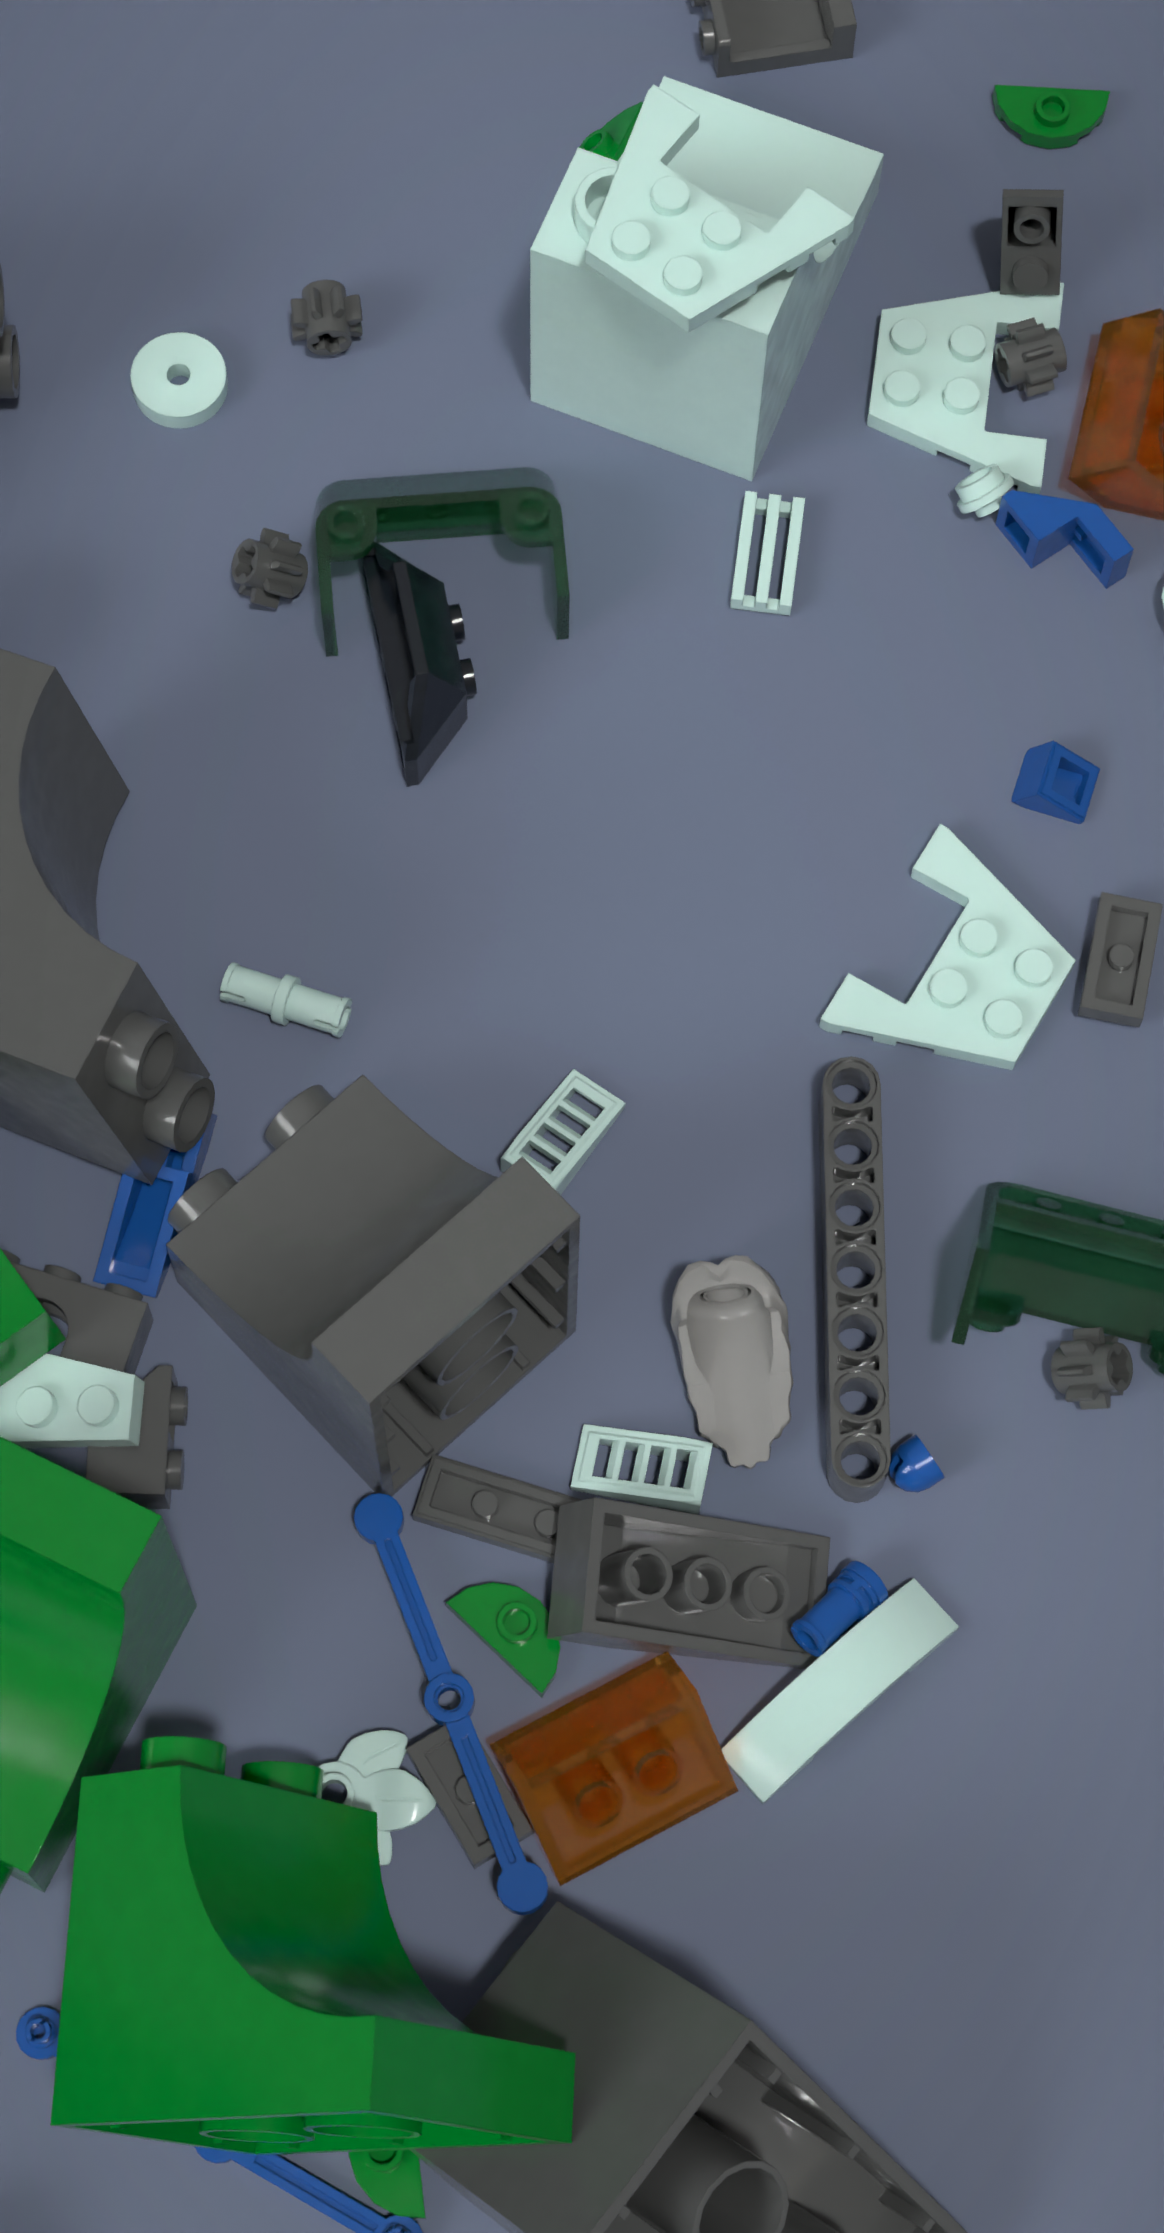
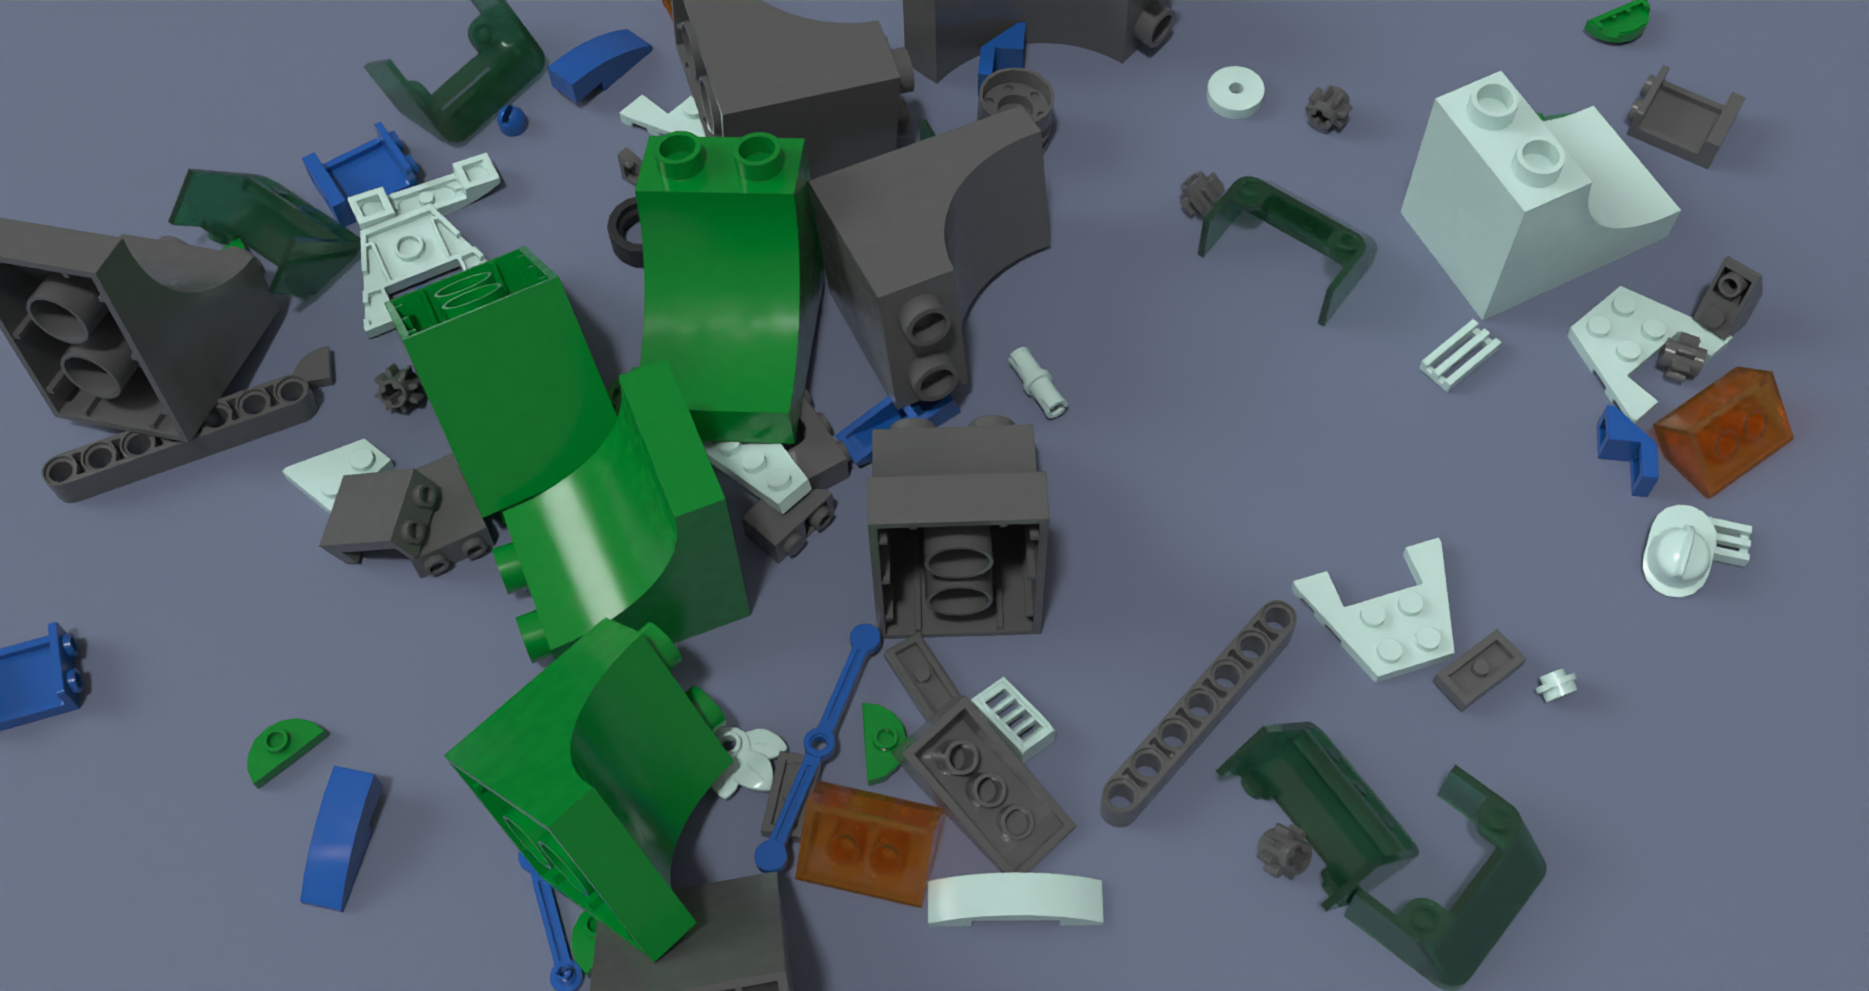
camera: 45 degrees right, 10 degrees down
black wedge [360,539,477,787] -> none
light aqua slope [500,1069,626,1195] -> none
light aqua wing [585,84,855,333] -> none
light grey hair [670,1255,794,1470] -> none
blue pin [791,1561,888,1657] -> none
blue hinge [889,1434,945,1493] -> none
light aqua plate [955,464,1014,517] -> none
green plate [992,85,1110,149] -> none
blue slope [1012,740,1100,824] -> none

